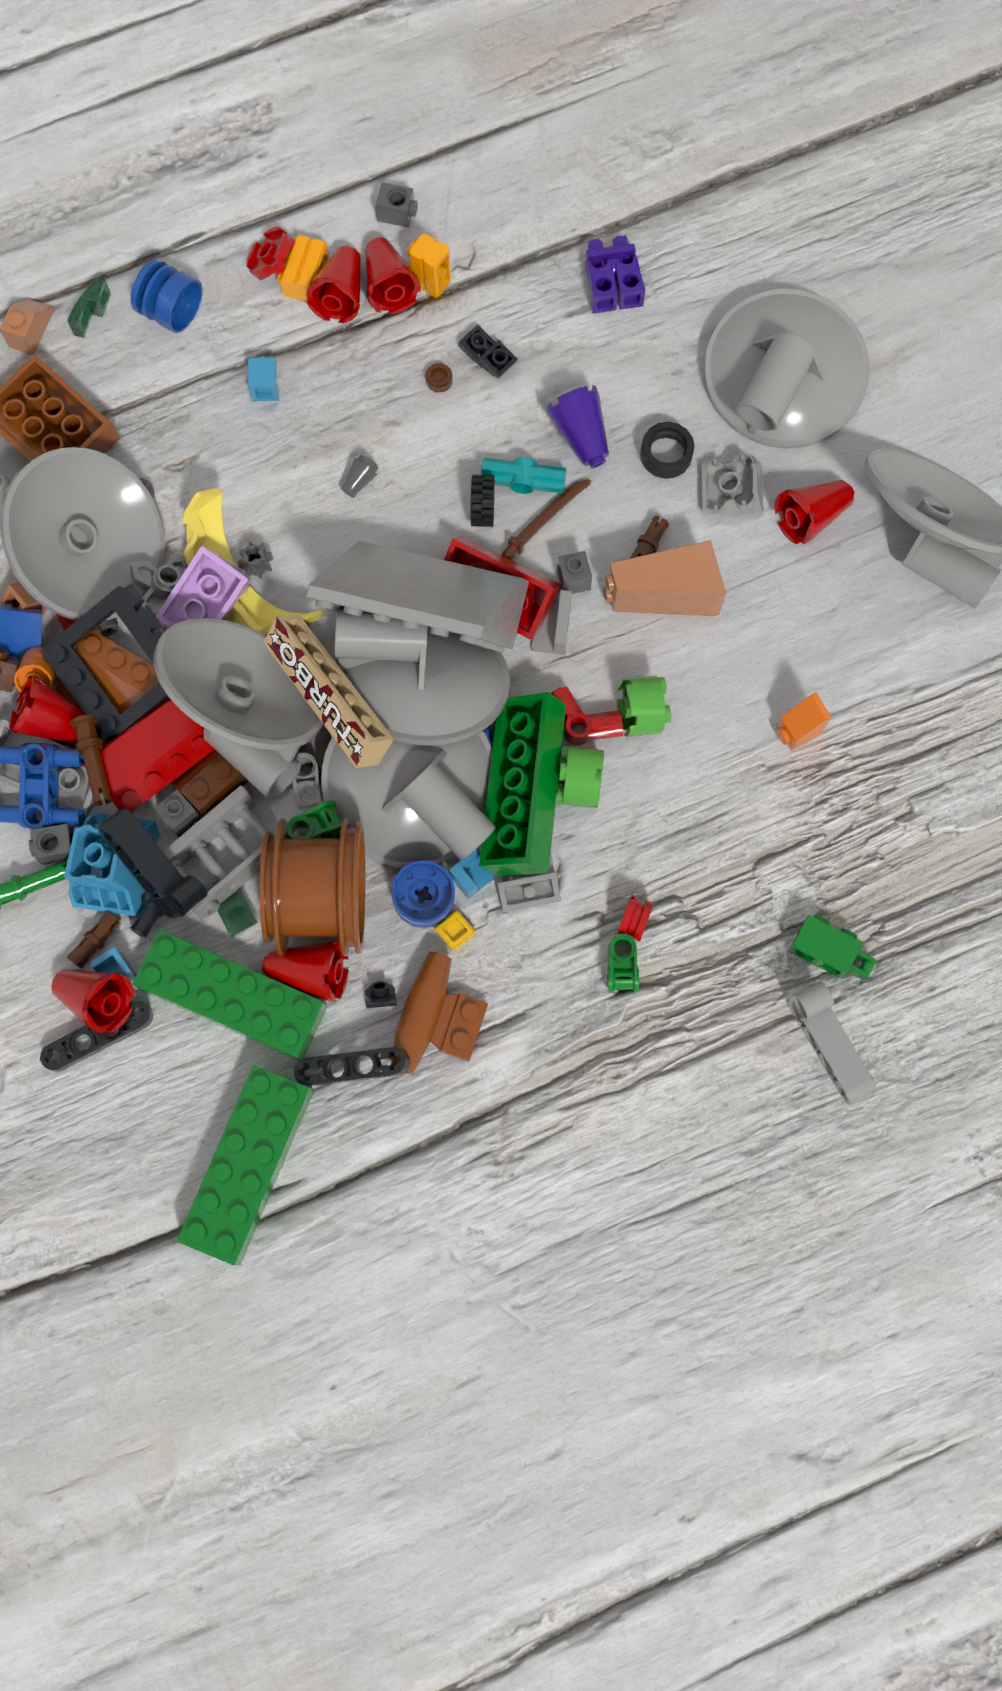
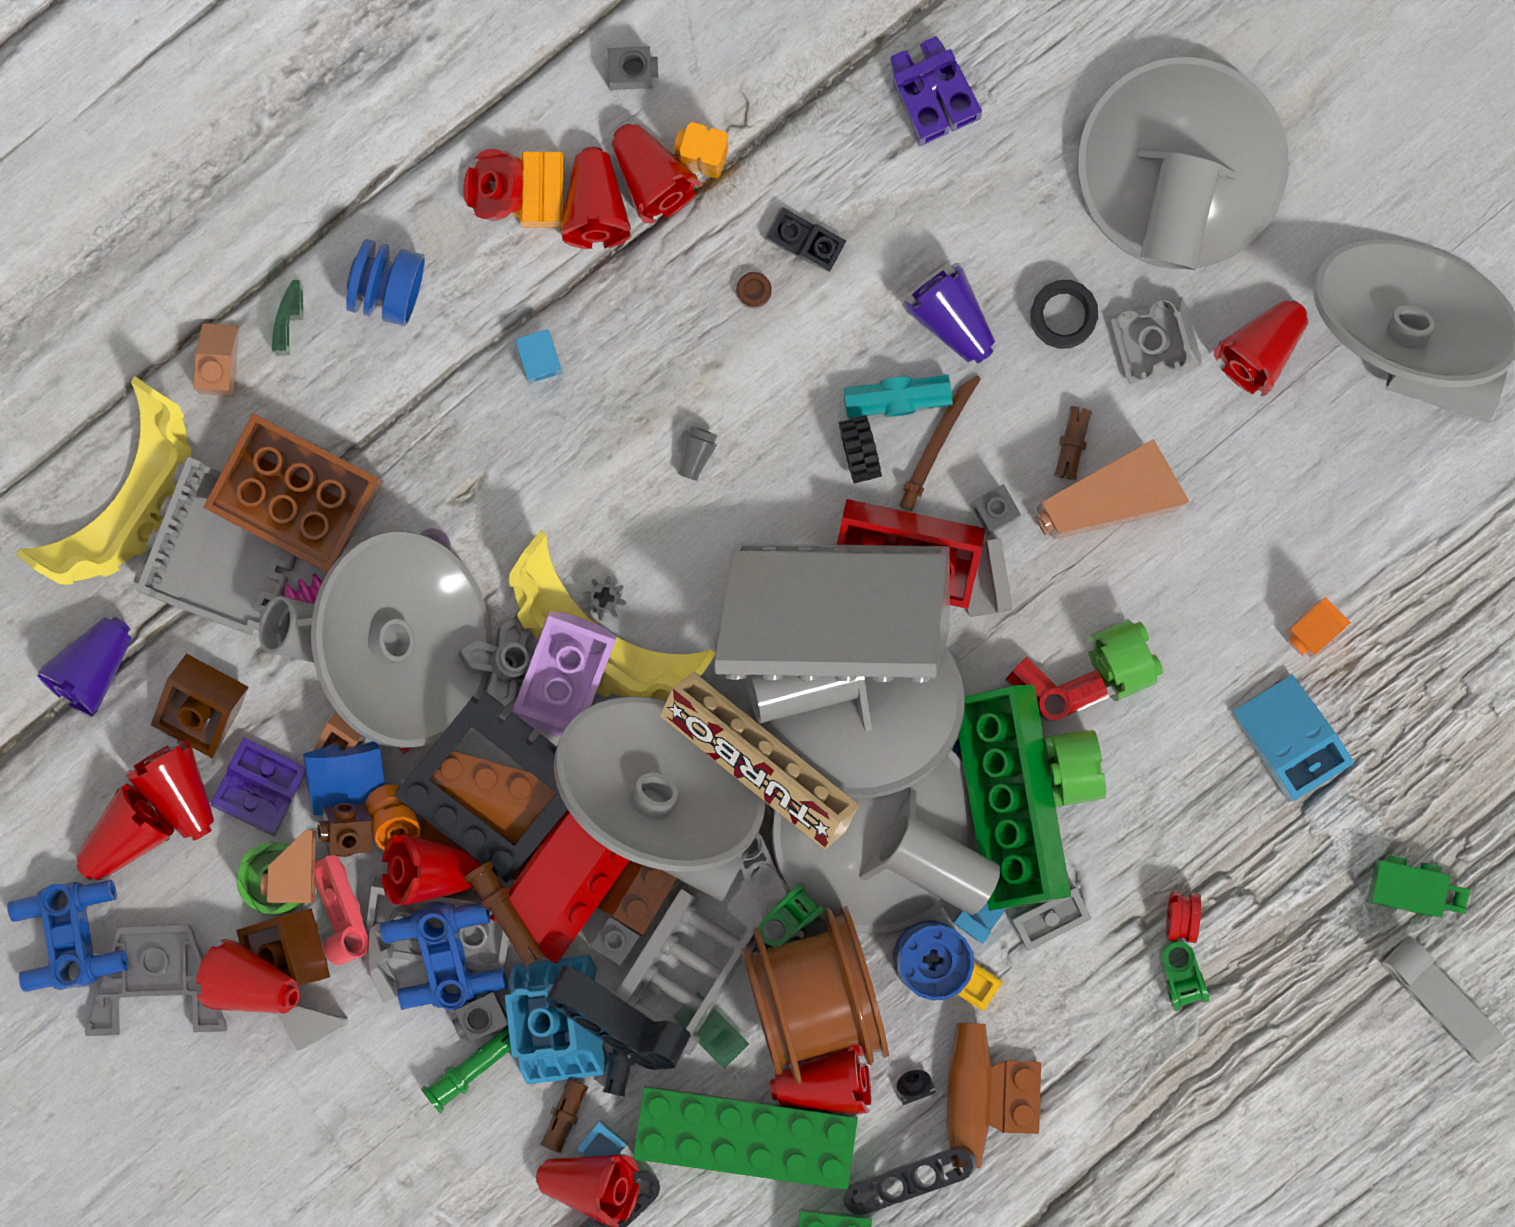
camera: 20 degrees left, 10 degrees up
none -> dark azure slope [1232,674,1355,802]

